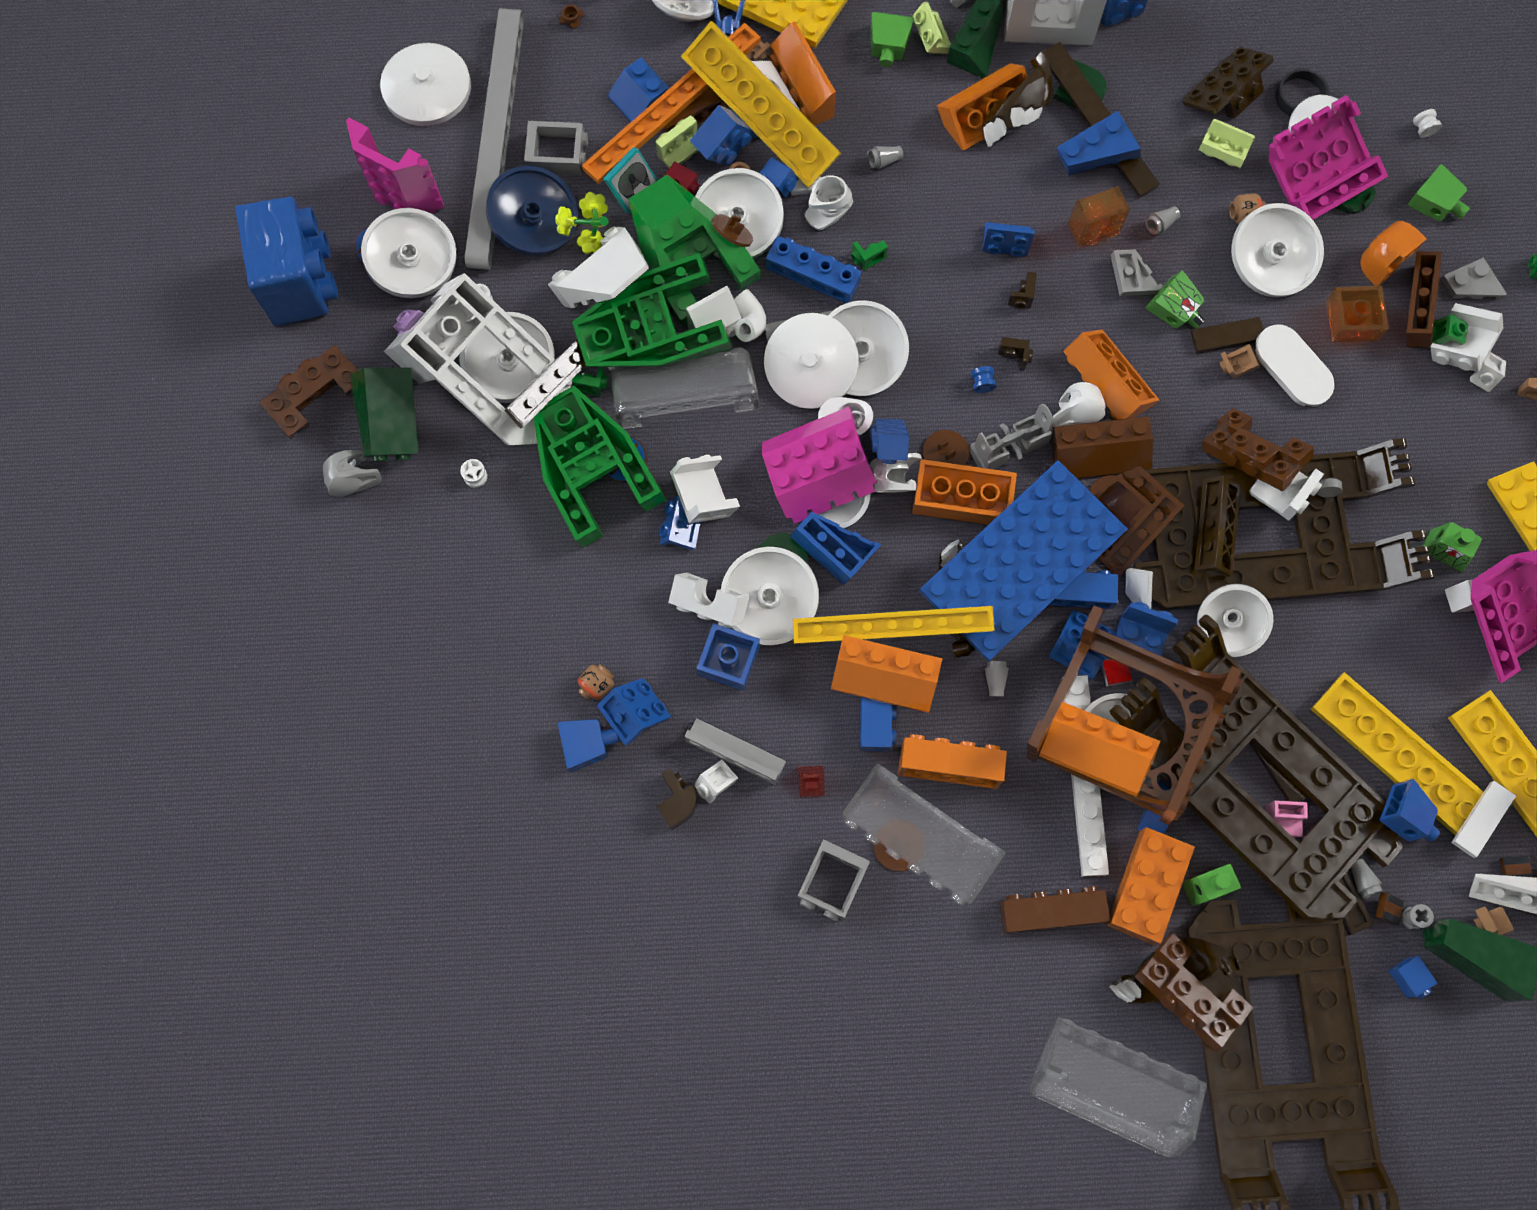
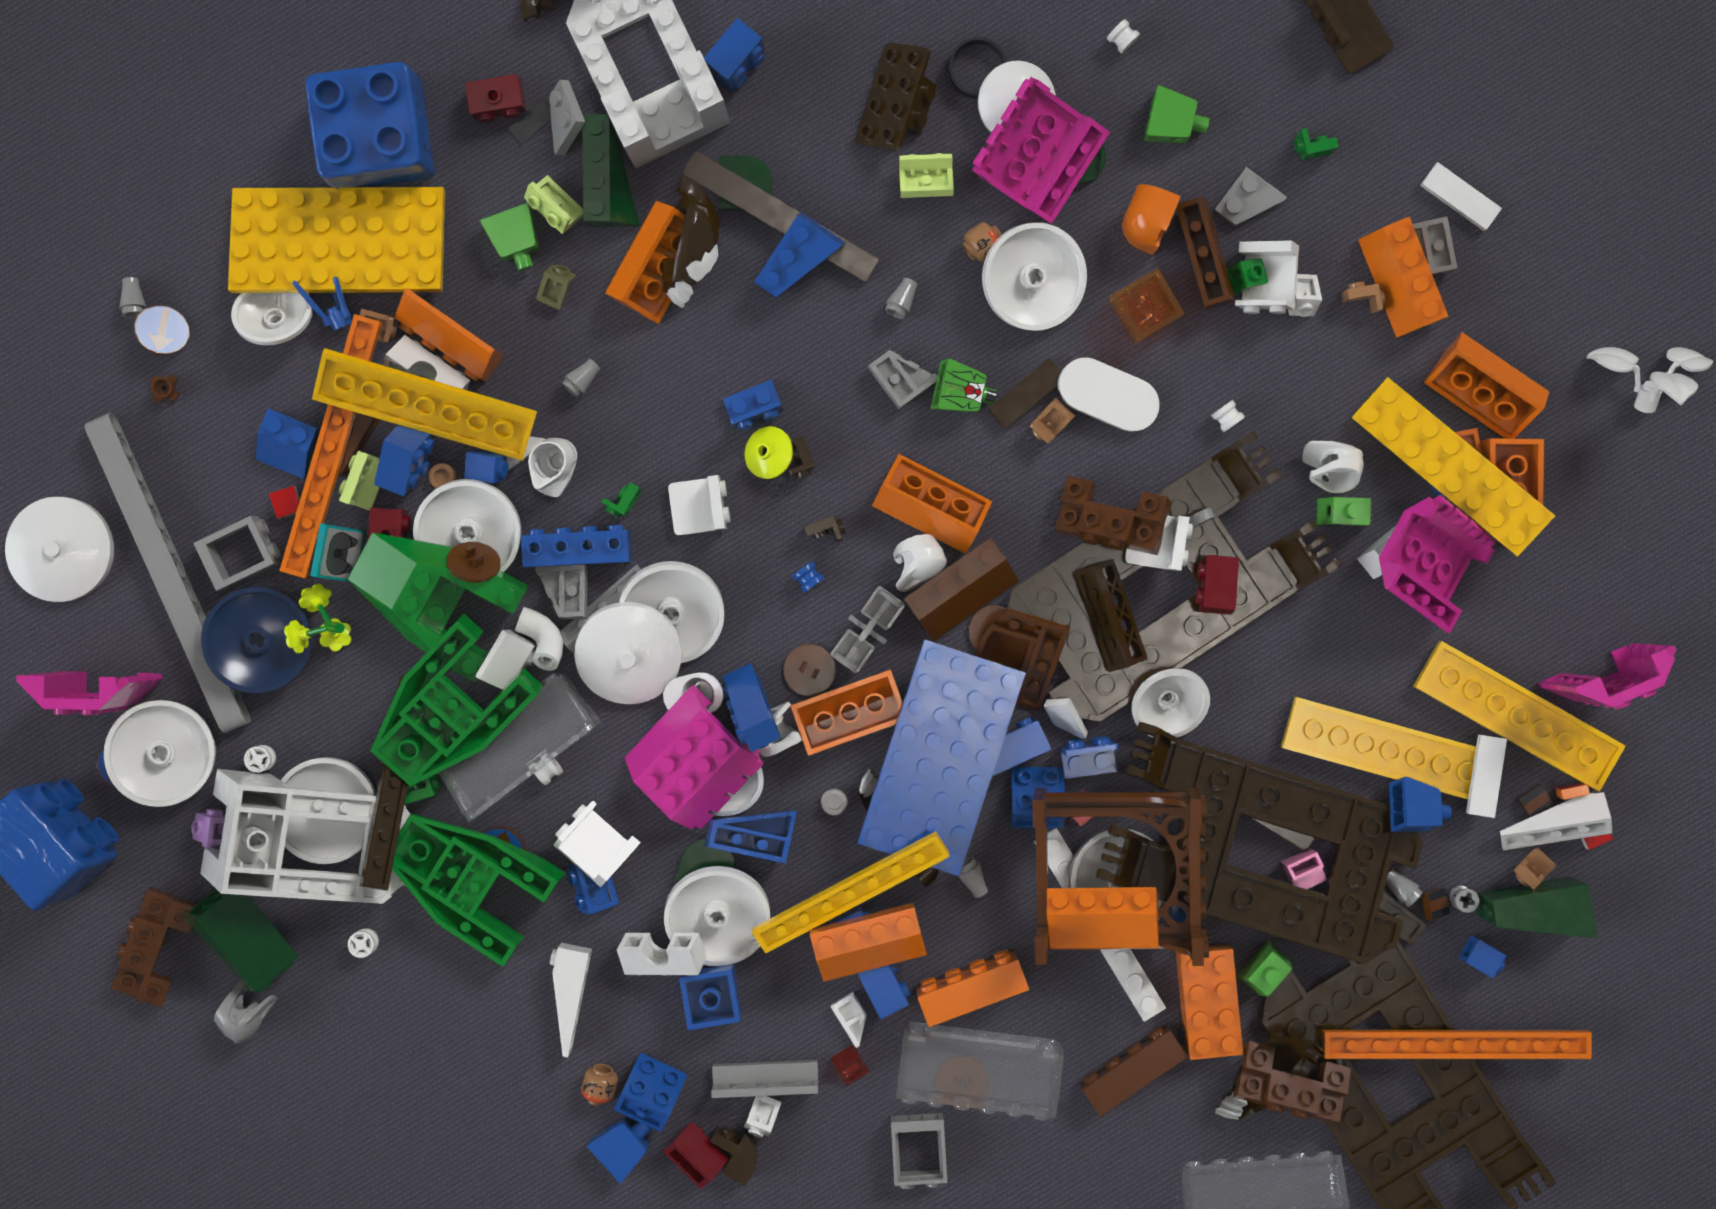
camera: 30 degrees left, 15 degrees up
white wedge [548,226,649,308] -> none
clear orange brick [1068,186,1130,247] -> none
none -> red tile [269,486,300,519]
none -> white wheel [530,752,563,785]
none -> light grey wing [535,564,588,619]
none -> olive bracket [536,264,576,310]
none -> white slope [550,943,592,1057]
none -> dark red brick [663,1122,729,1188]
none -> white bracket [668,475,731,535]
none -> neon yellow dish [745,426,793,479]
none -> light grey tile [821,788,847,815]
none -> white tile [831,991,867,1048]
none -> dark red brick [1195,555,1239,615]
none -> white wheel [1211,400,1245,432]
none -> white helmet [1302,441,1364,493]
none -> orange plate [1322,1030,1592,1059]

